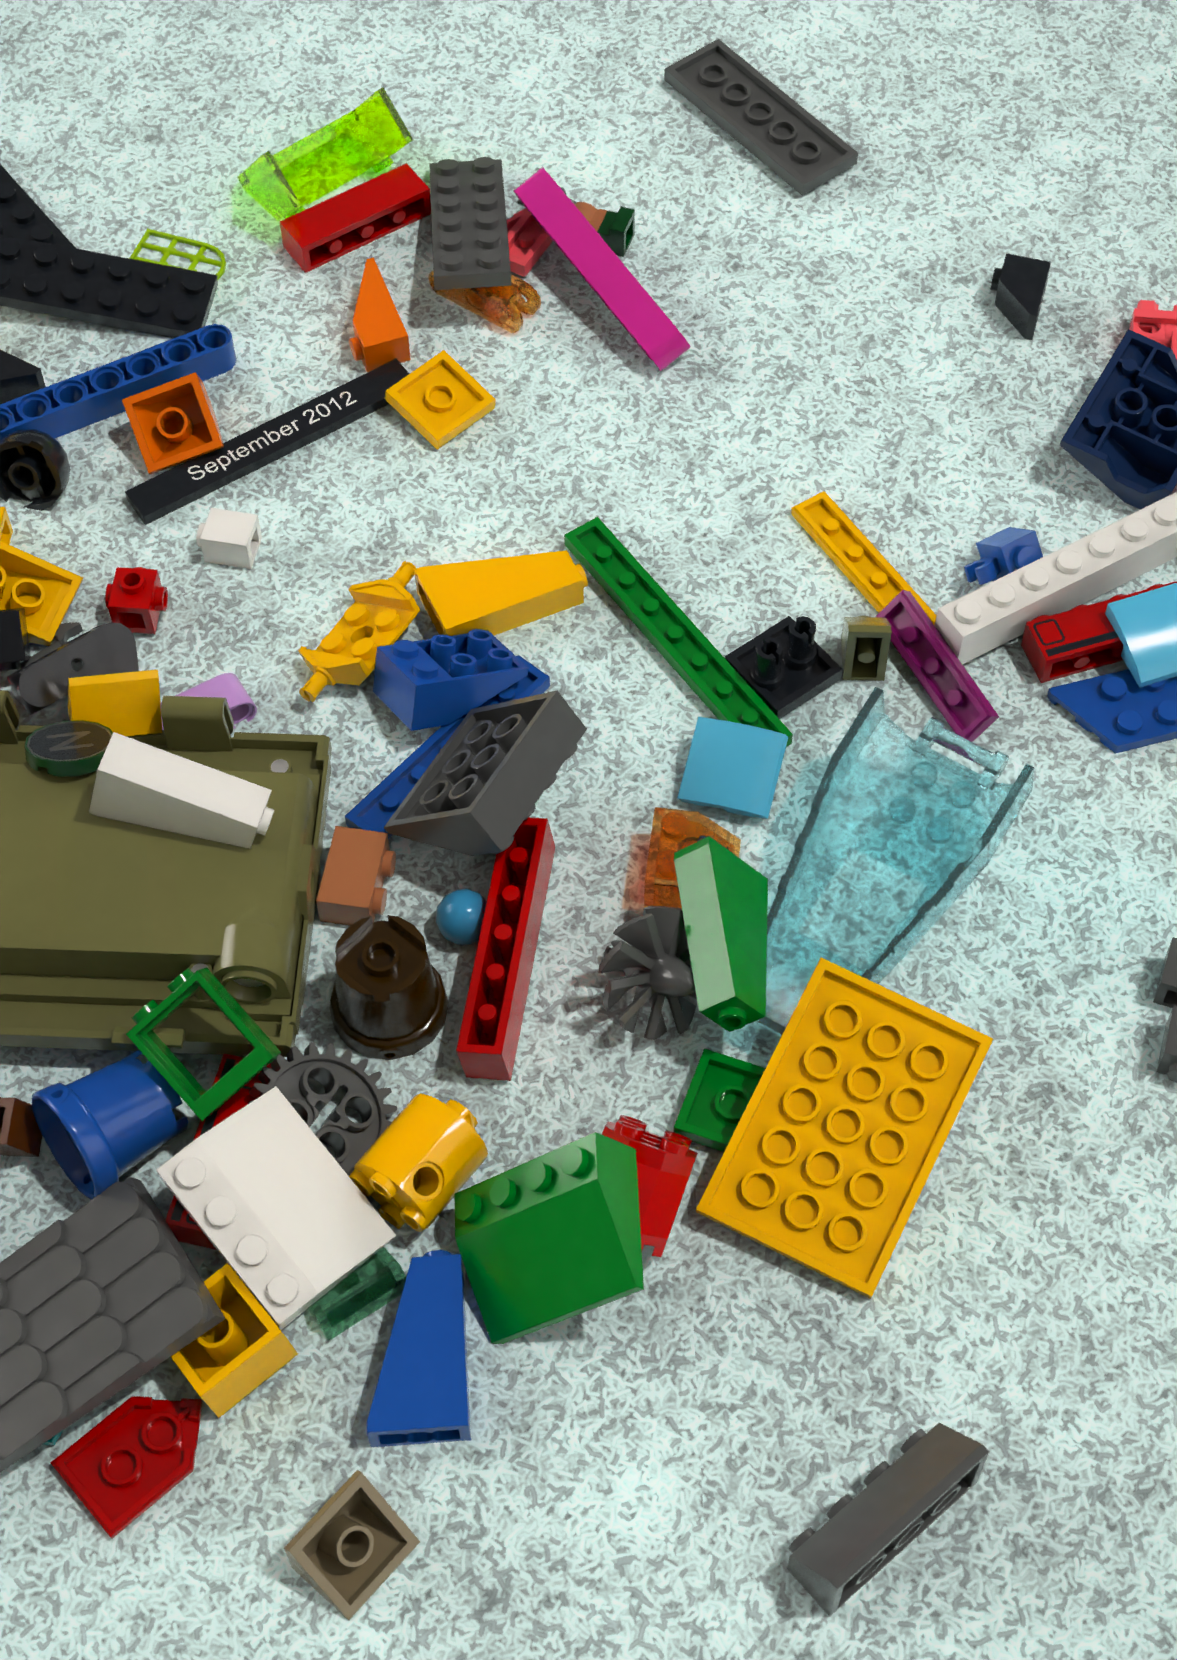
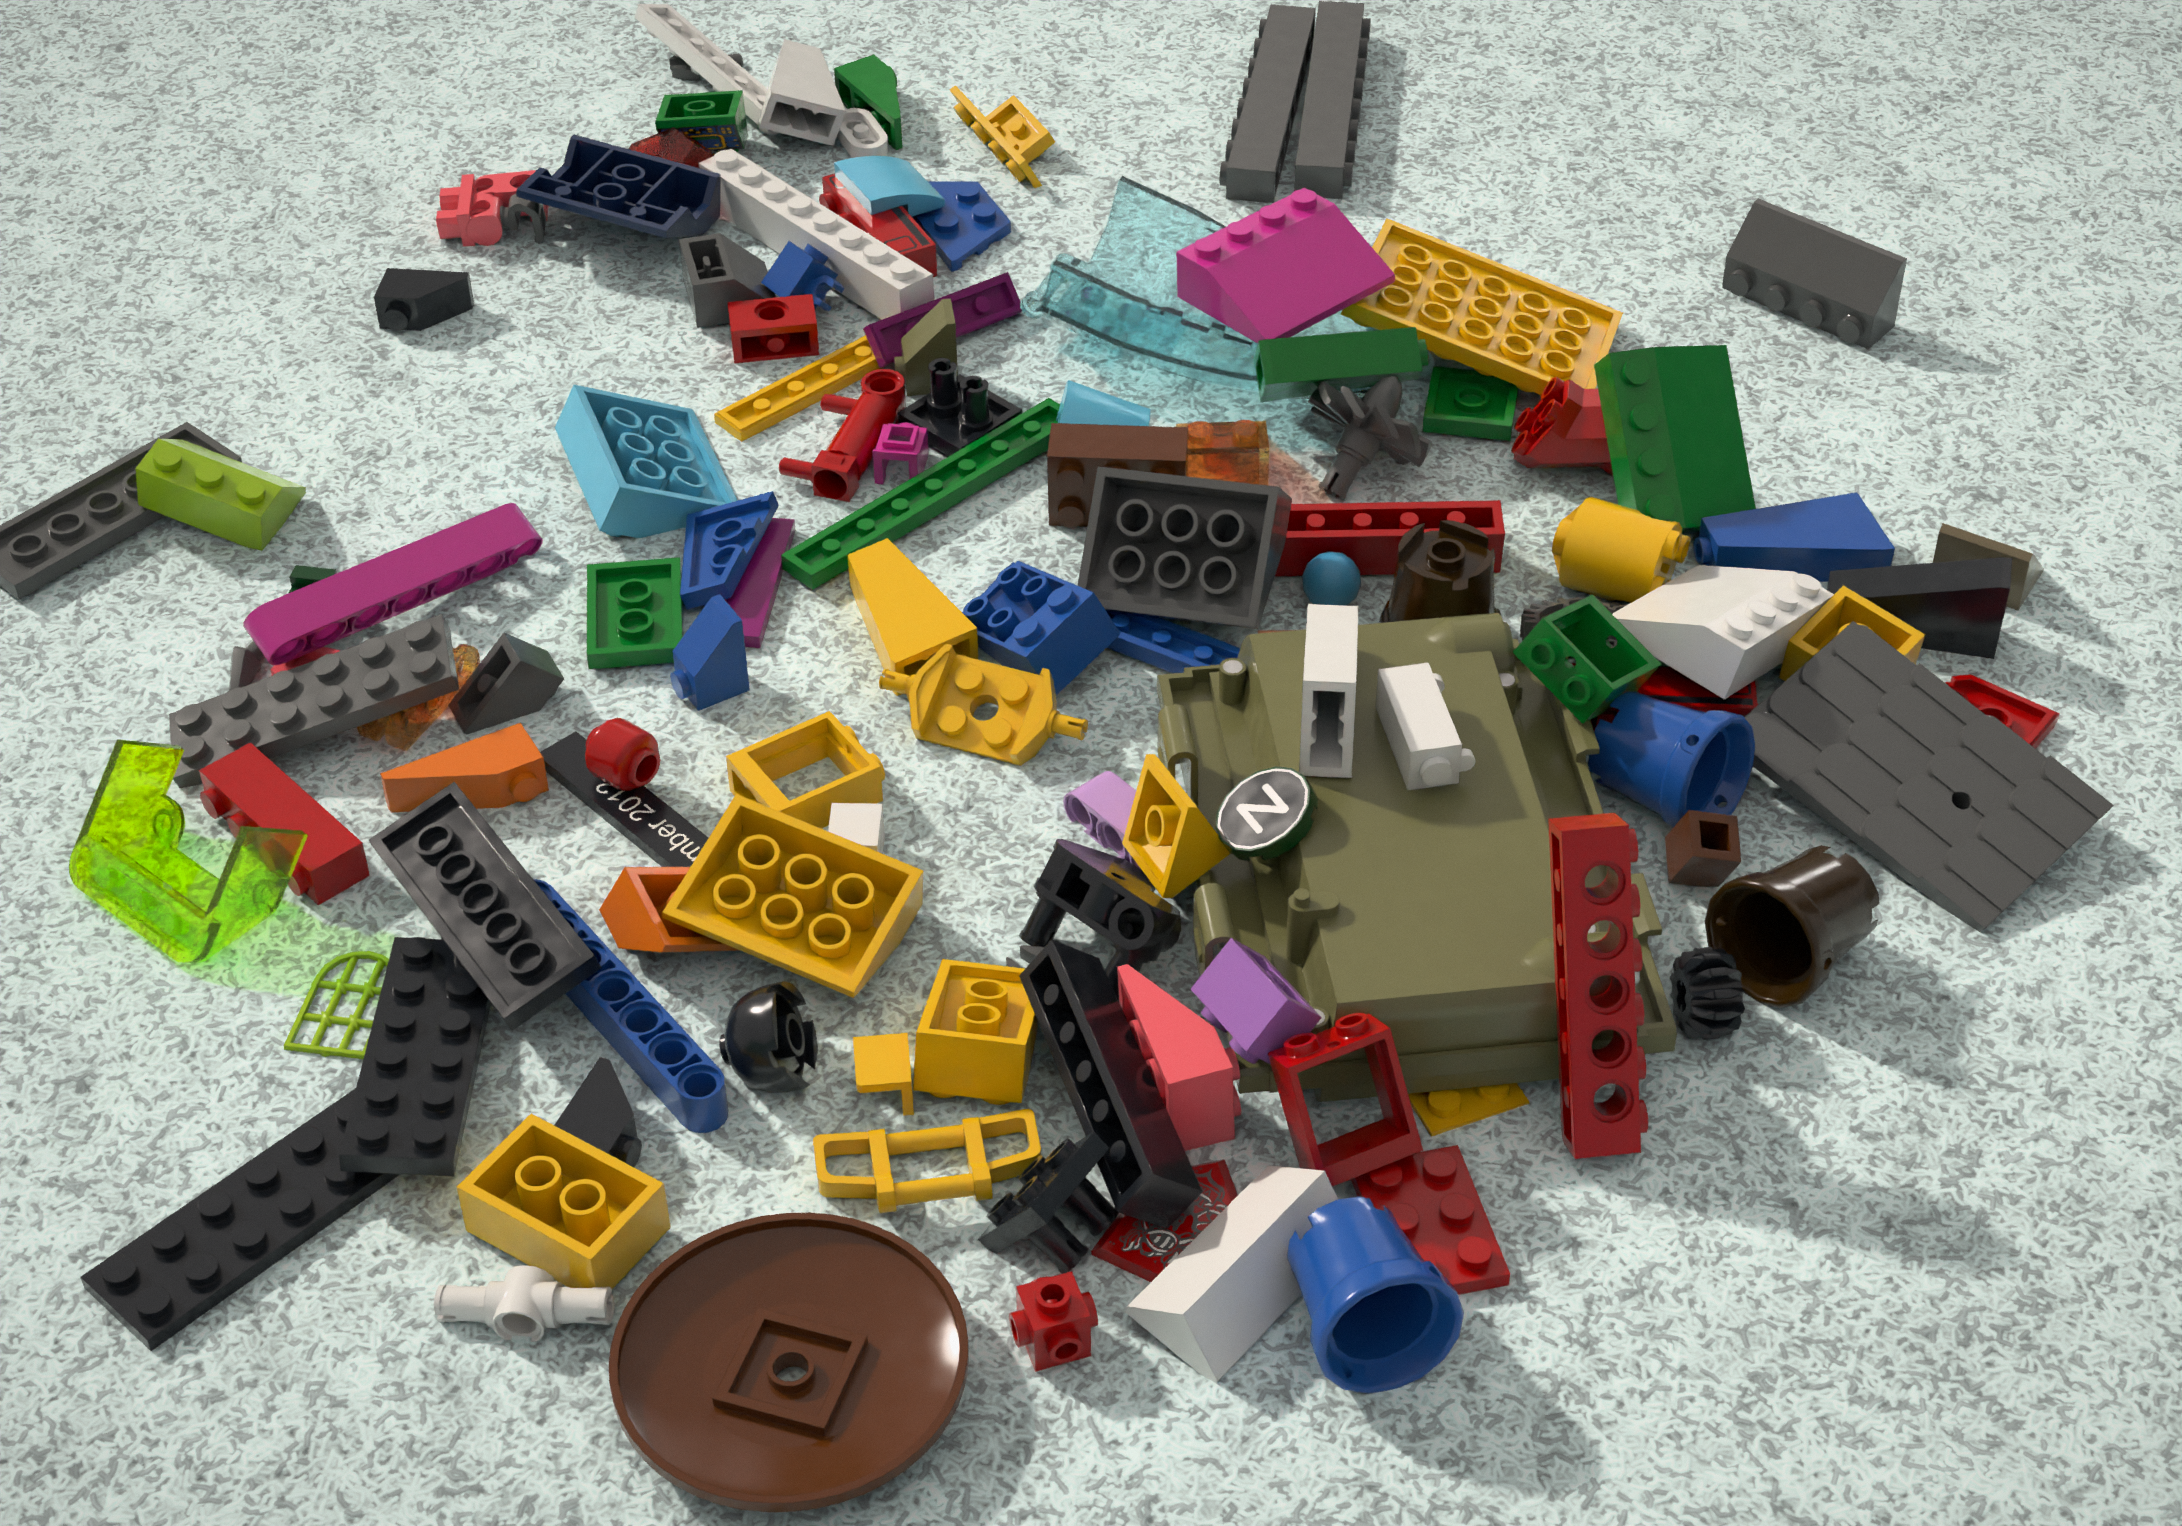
camera: 100 degrees left, 15 degrees down
red brick [105,567,168,634] -> none
yellow plate [385,350,496,450] -> none
none -> lime slope [135,438,306,551]
none -> black plate [369,782,602,1031]
none -> dark grey slope [448,633,564,735]
none -> medium azure slope [555,385,738,538]
none -> red head [585,717,661,791]
none -> green plate [586,557,684,669]
none -> yellow slope [662,794,924,998]
none -> blue slope [670,594,750,711]
none -> dark grey slope [679,233,776,328]
none -> blue wing [680,491,779,609]
none -> magenta tile [725,518,796,648]
none -> yellow window [726,711,885,829]
none -> red brick [727,294,819,364]
none -> red piece [779,369,906,502]
none -> dark pink window [873,422,929,484]
none -> reddish brown brick [1047,423,1188,528]
none -> dark pink slope [1176,188,1395,343]
none -> white brick [1376,663,1476,790]
none -> black slope [1827,557,2012,659]

